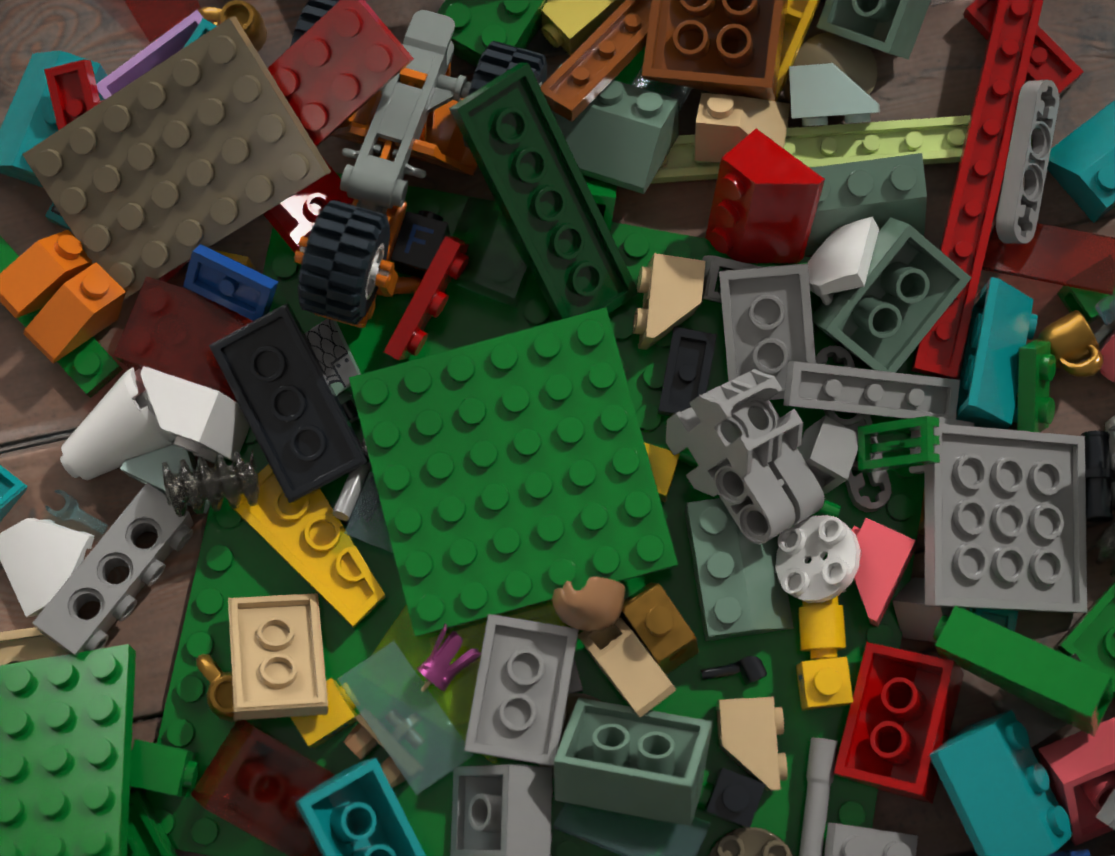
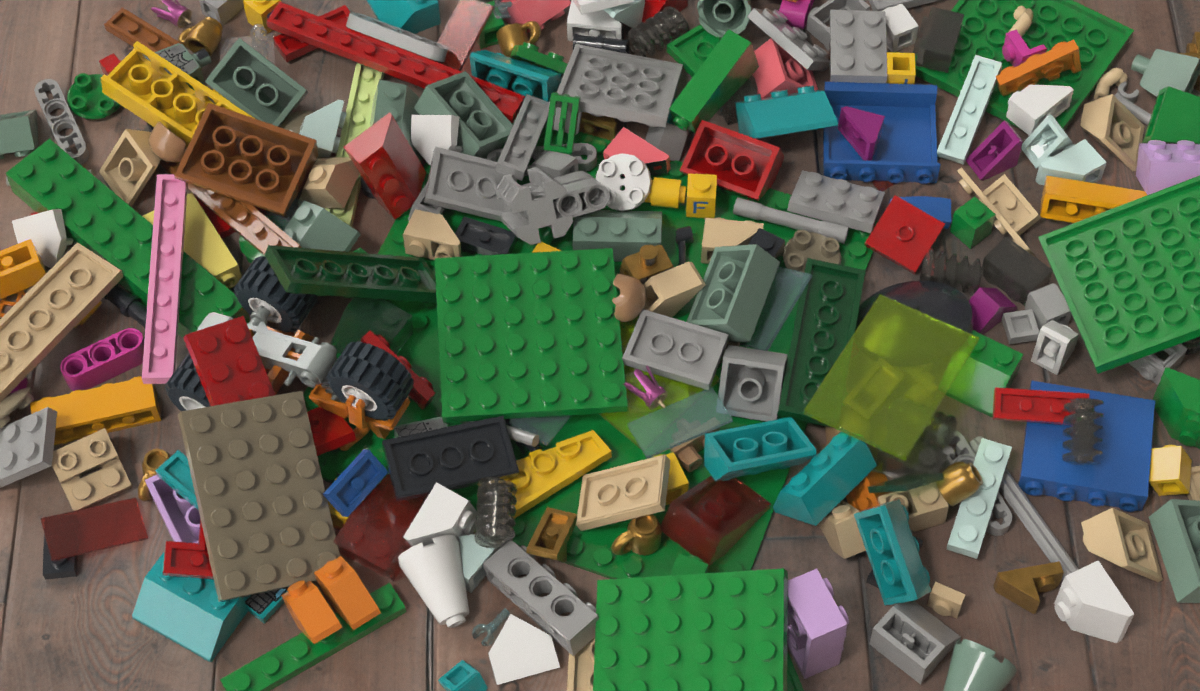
camera: 80 degrees left, 20 degrees down
none -> pearl gold slope [526,507,577,562]

